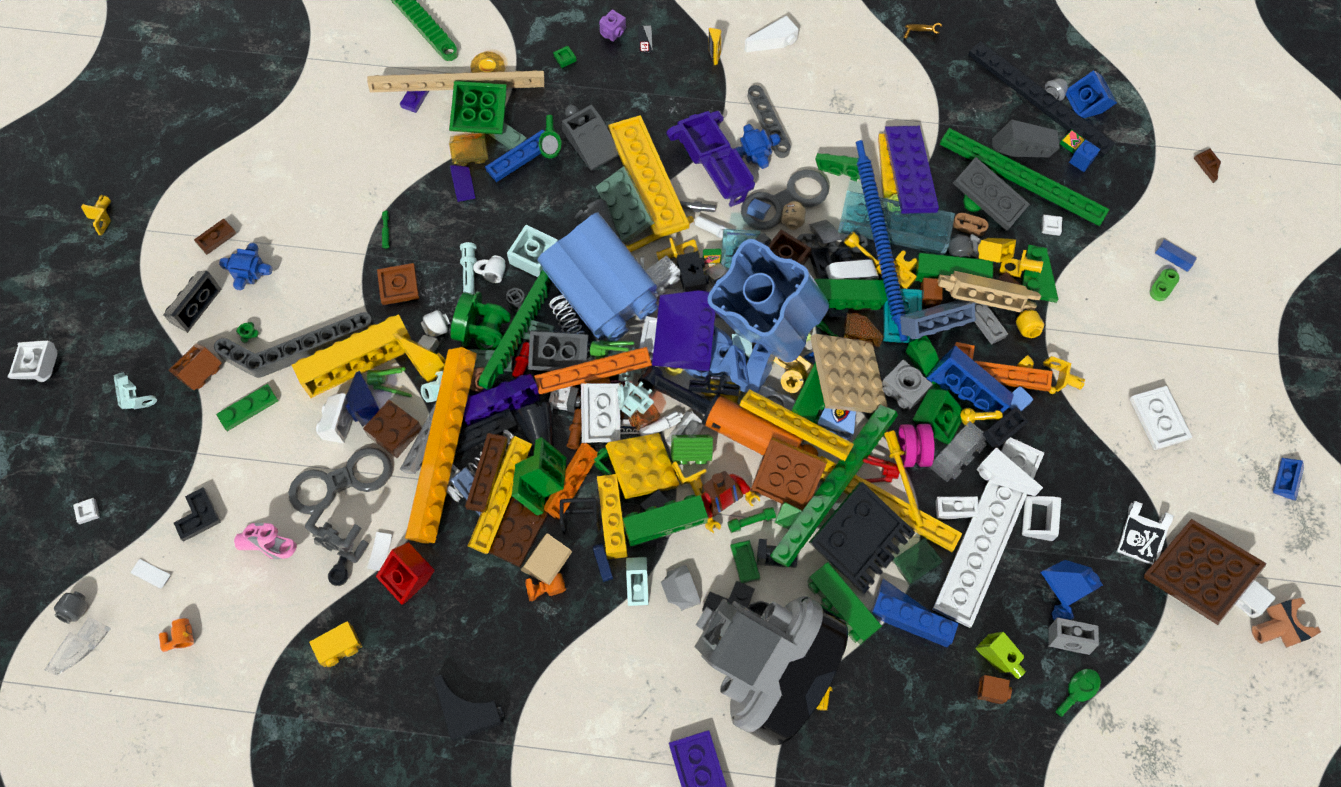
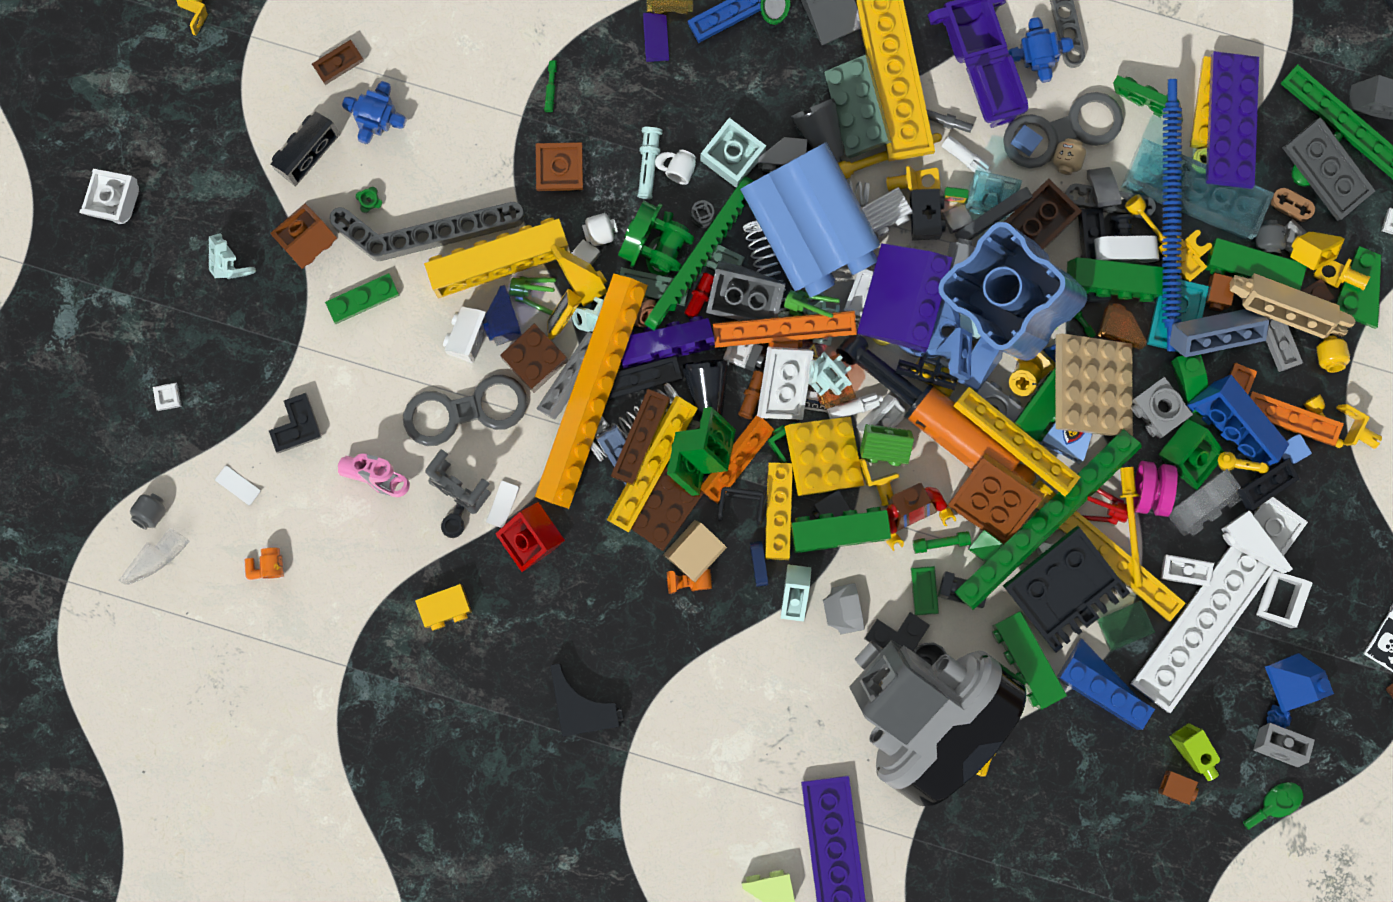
camera: 10 degrees right, 15 degrees up
none -> yellow slope [547,289,582,340]

